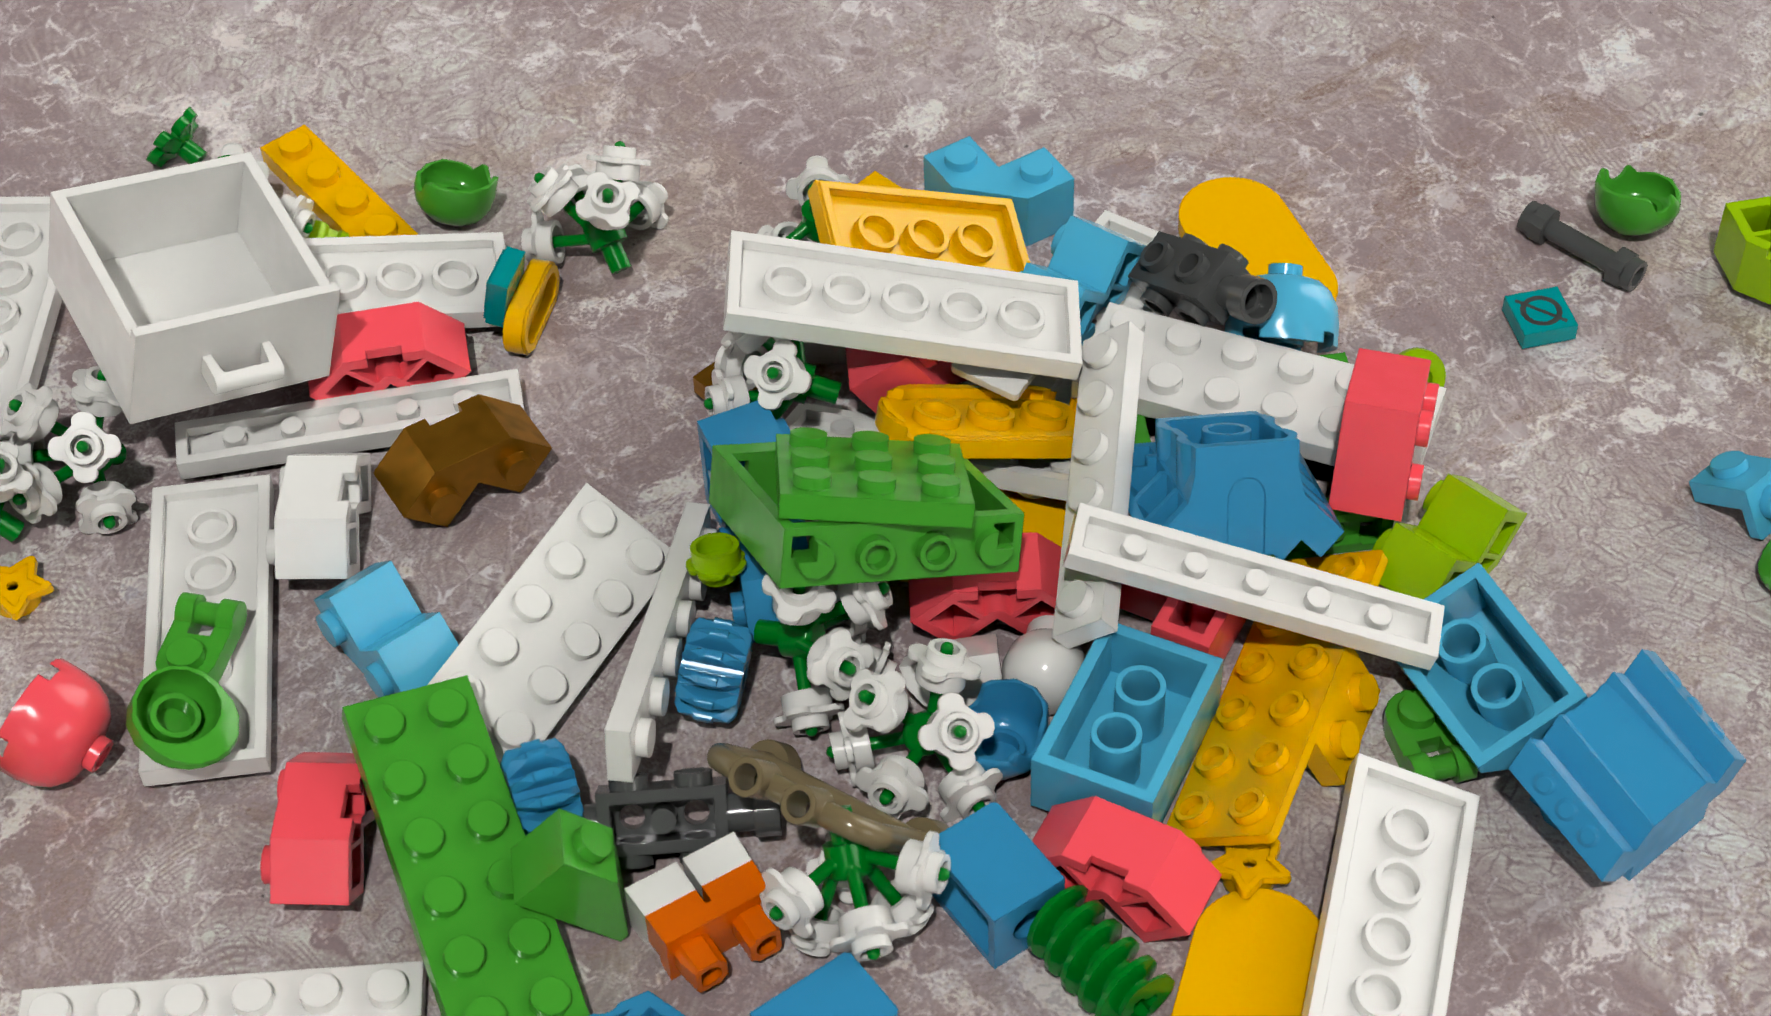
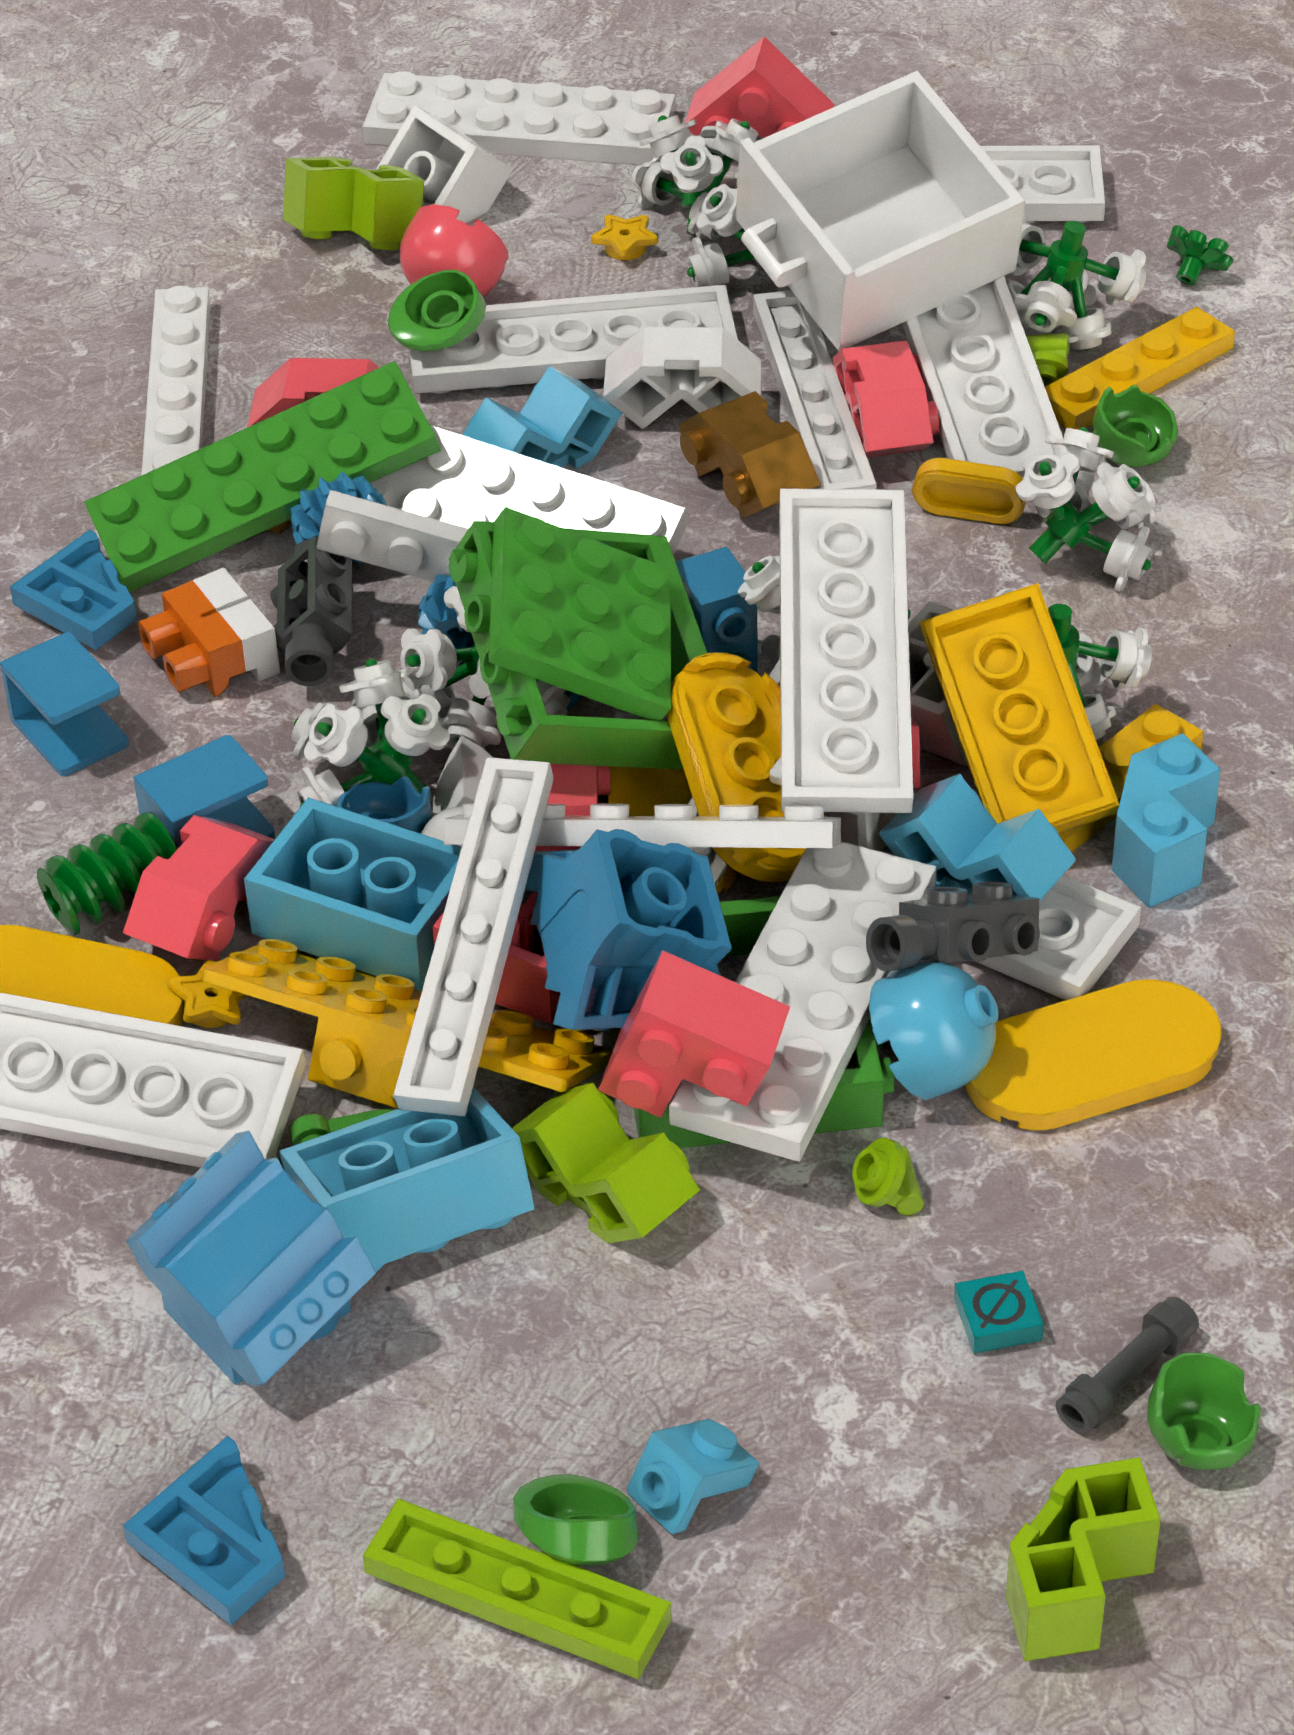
camera: 90 degrees right, 5 degrees down
bright green plate [155,592,247,682] -> none
teal tile [483,246,526,328] -> none
bright green slope [510,808,629,942] -> none
dark tan bar [707,739,949,855] -> none
white plant [760,805,951,961] -> none

